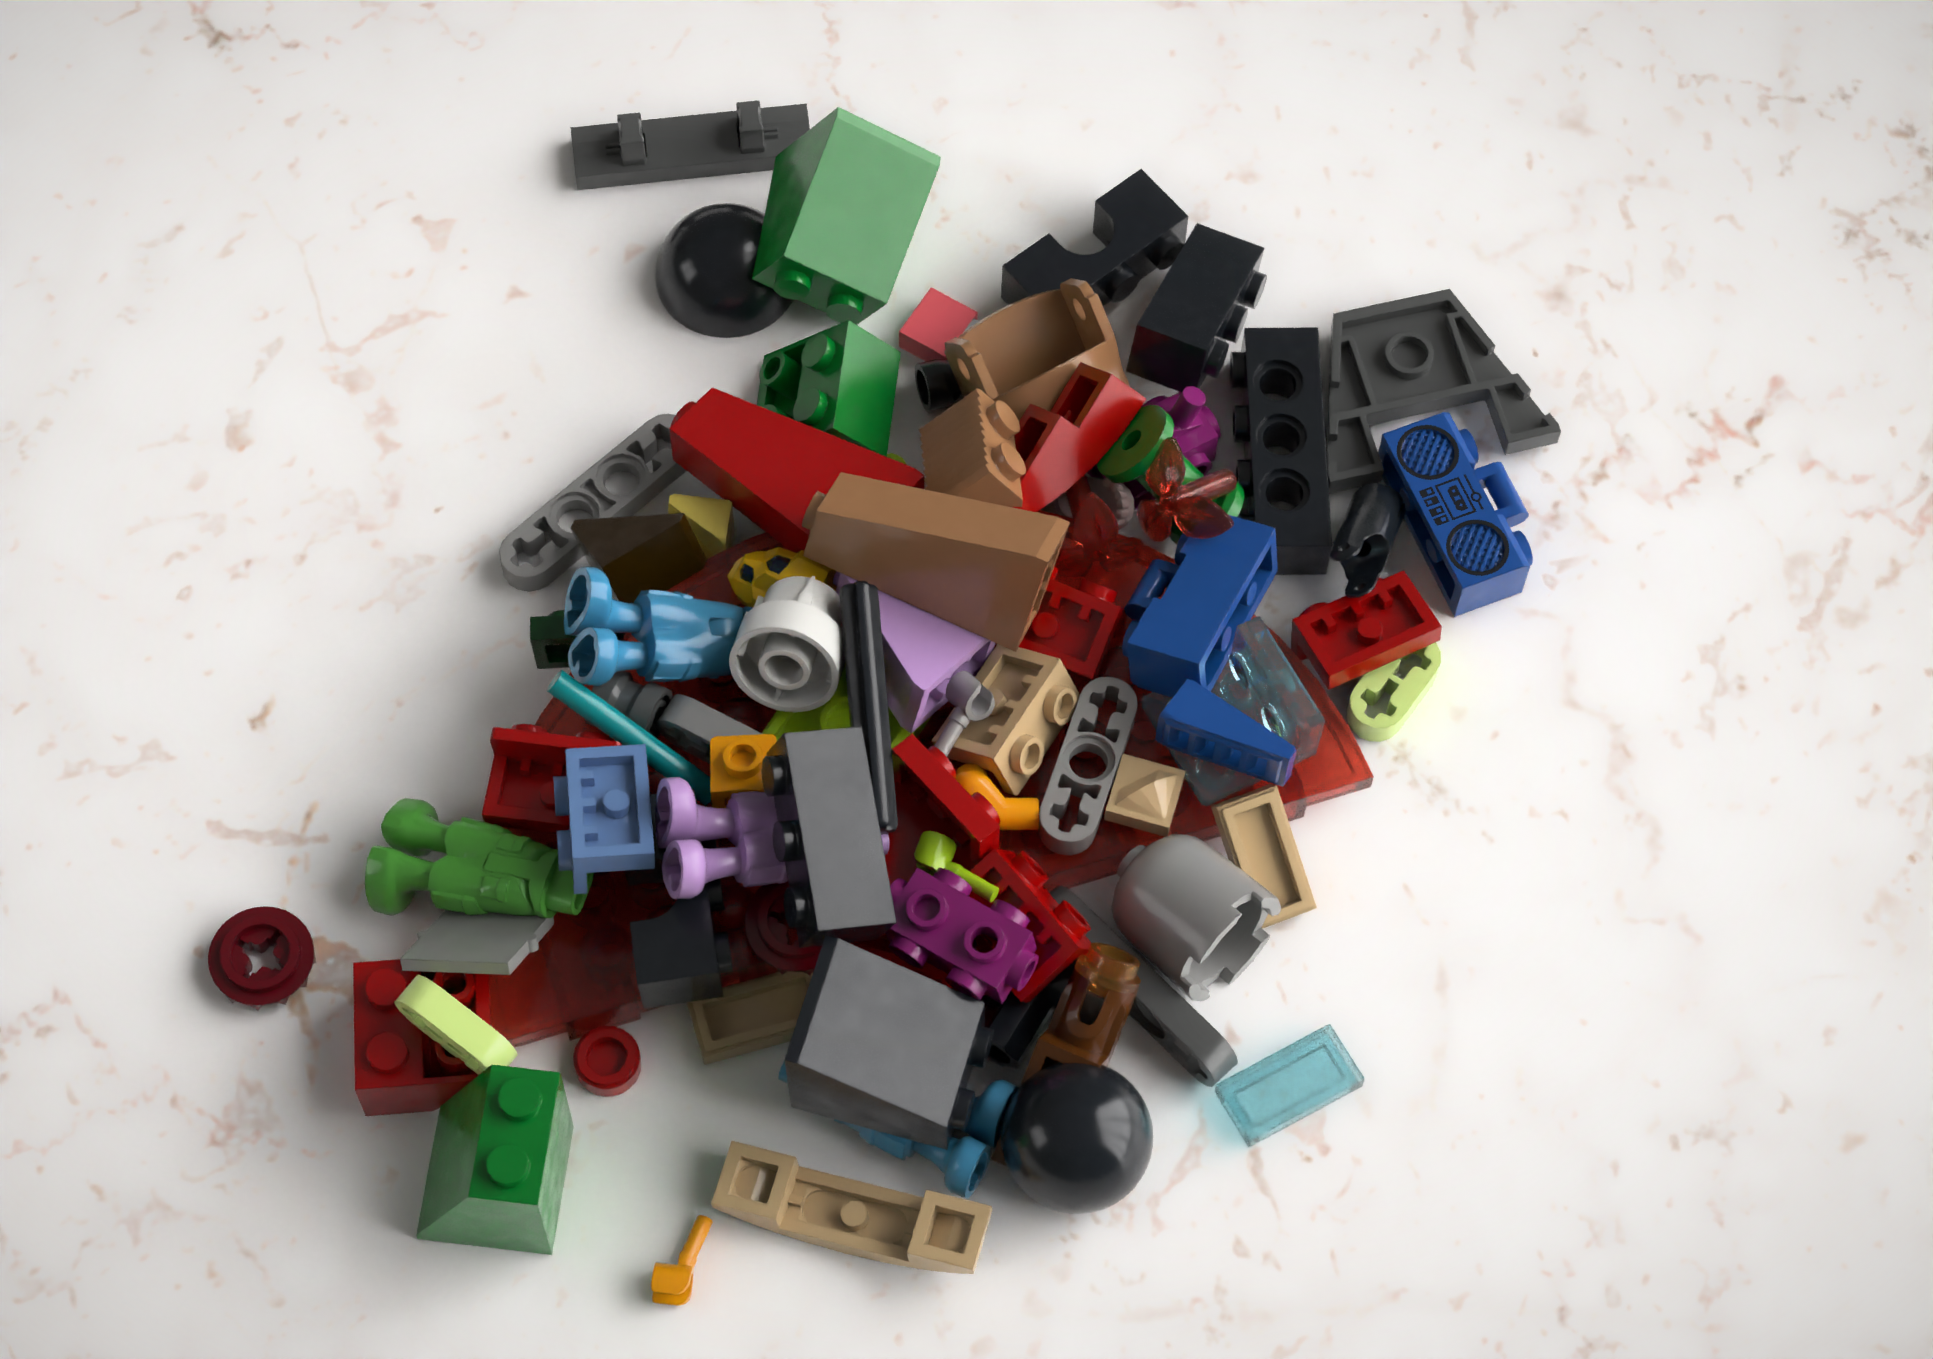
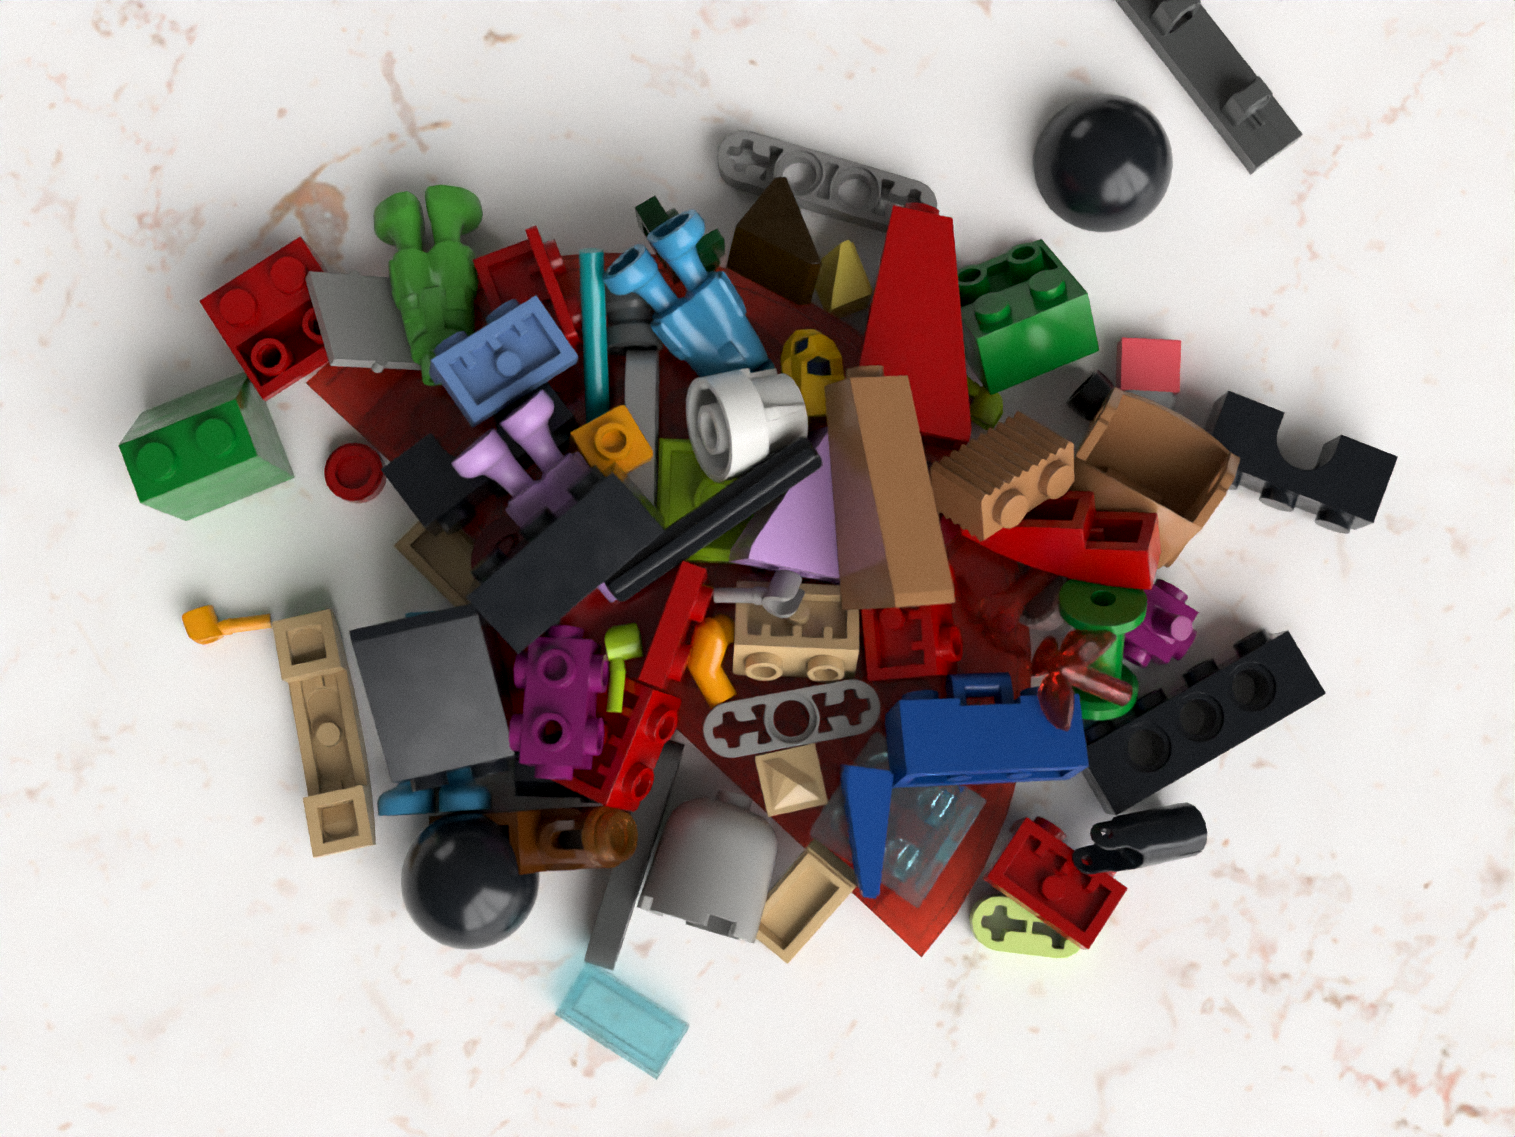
camera: 65 degrees right, 20 degrees up
dark red gear [208,906,316,1011] -> none
yellowish green beam [394,975,518,1075] -> none
slope [752,107,941,325] -> none
black brick [1126,223,1267,393] -> none
dark grey wing [1326,289,1561,493] -> none
blue piece [1378,412,1533,617] -> none

